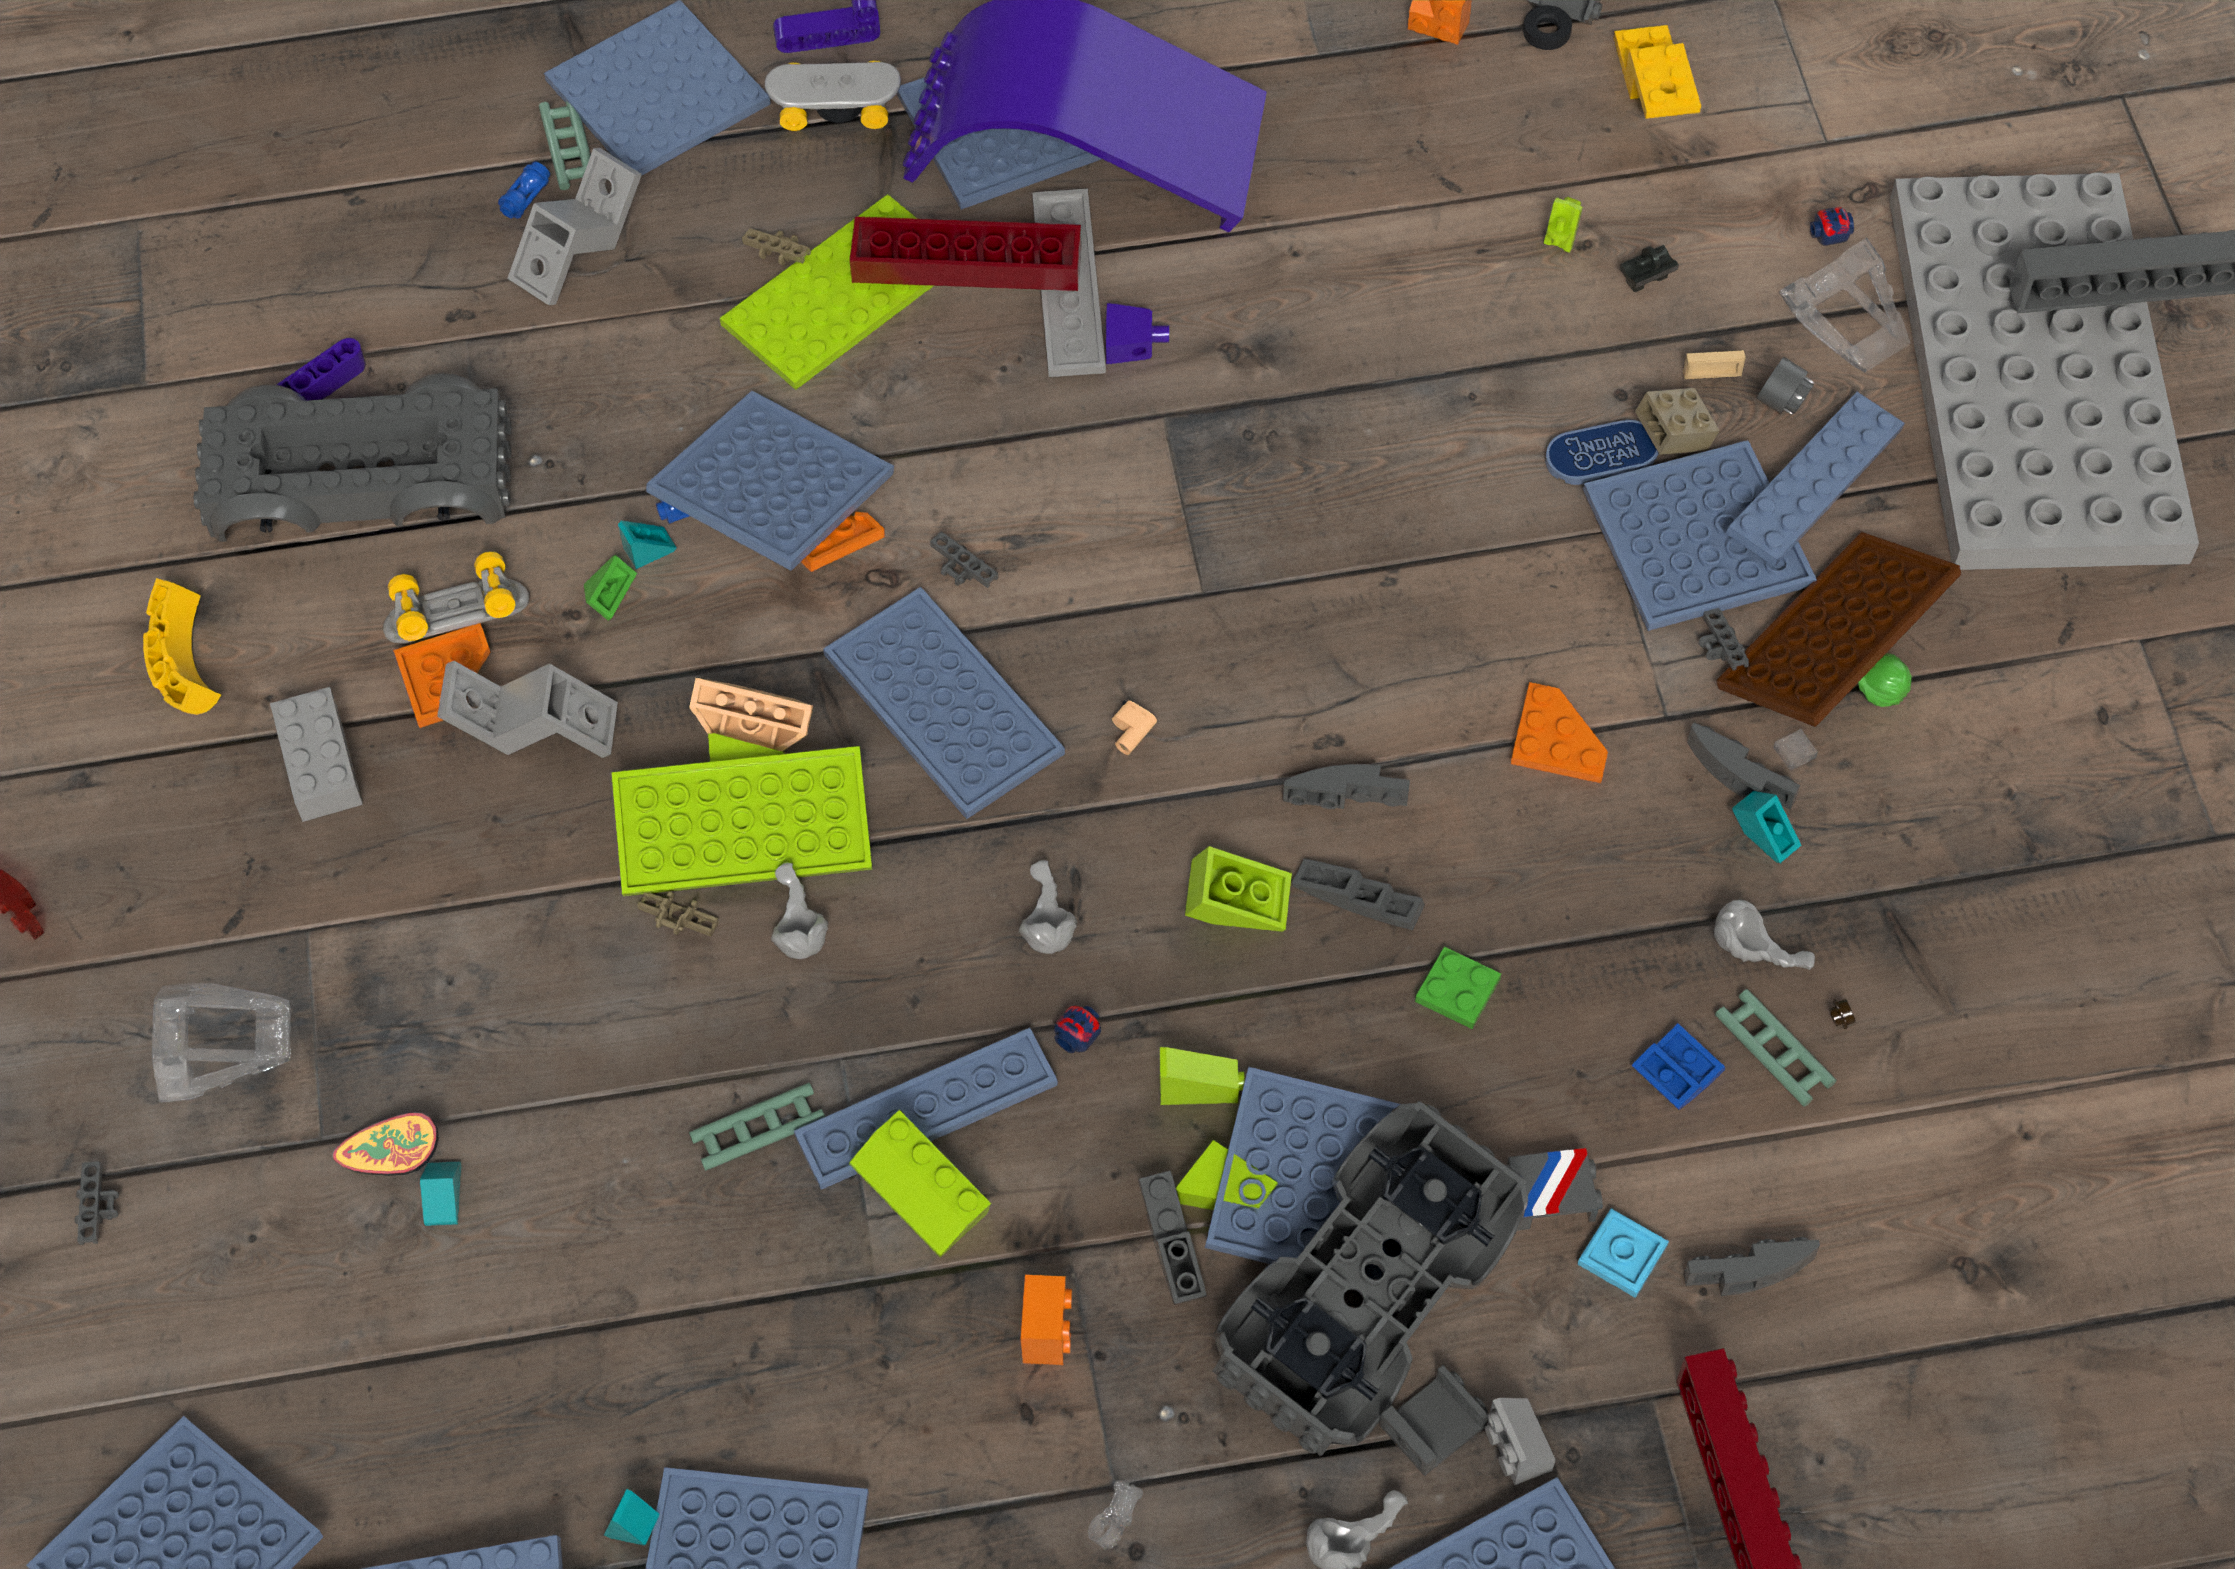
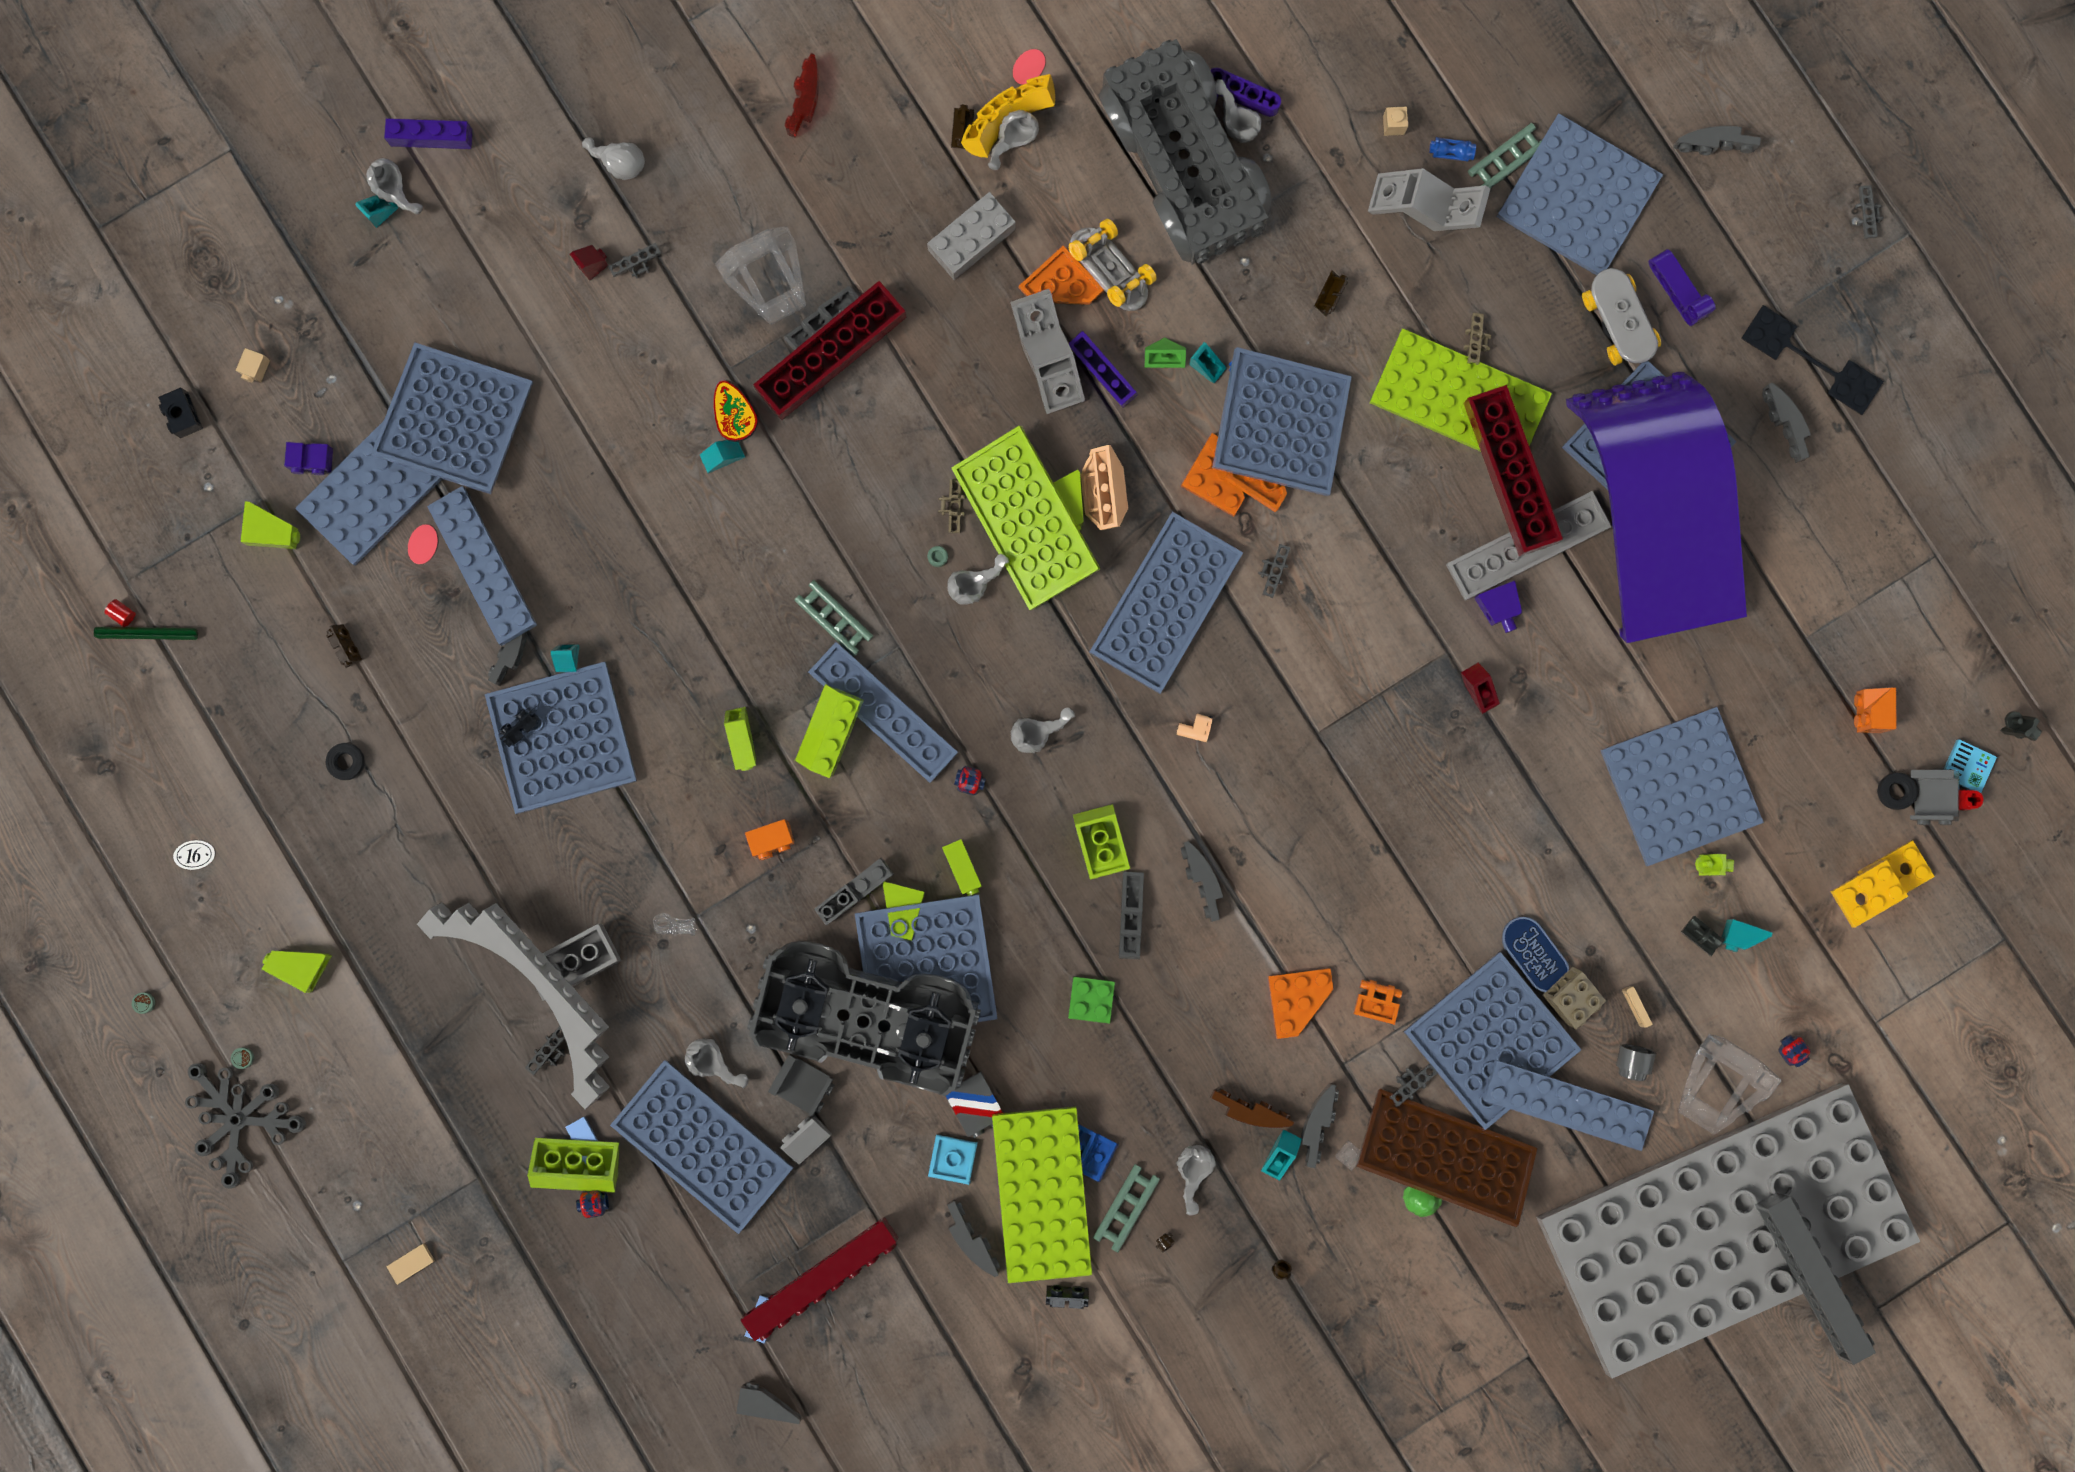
camera: 65 degrees right, 25 degrees up
none -> dark red slope [570,245,608,281]
none -> lime slope [724,707,756,771]
none -> dark red brick [753,281,907,420]
none -> dark grey slope [784,286,859,350]
none -> sand green tile [927,546,948,567]
none -> dark brown hinge [951,104,974,149]
none -> light grey hair [988,110,1039,170]
none -> lime plate [992,1106,1092,1283]
none -> coral sticker [1013,49,1045,85]
none -> black hinge [1046,1285,1089,1309]
none -> dark purple brick [1068,331,1138,408]
none -> orange plate [1181,433,1245,517]
none -> reddish brown slope [1210,1088,1294,1128]
none -> light grey hair [1215,80,1261,143]
none -> dark brown plate [1271,1260,1292,1280]
none -> dark brown hinge [1314,270,1348,316]
none -> orange plate [1353,980,1403,1025]
none -> tan brick [1383,107,1408,136]
none -> dark red slope [1461,662,1500,714]
none -> sand blue plate [1600,707,1764,866]
none -> teal slope [1722,919,1773,952]

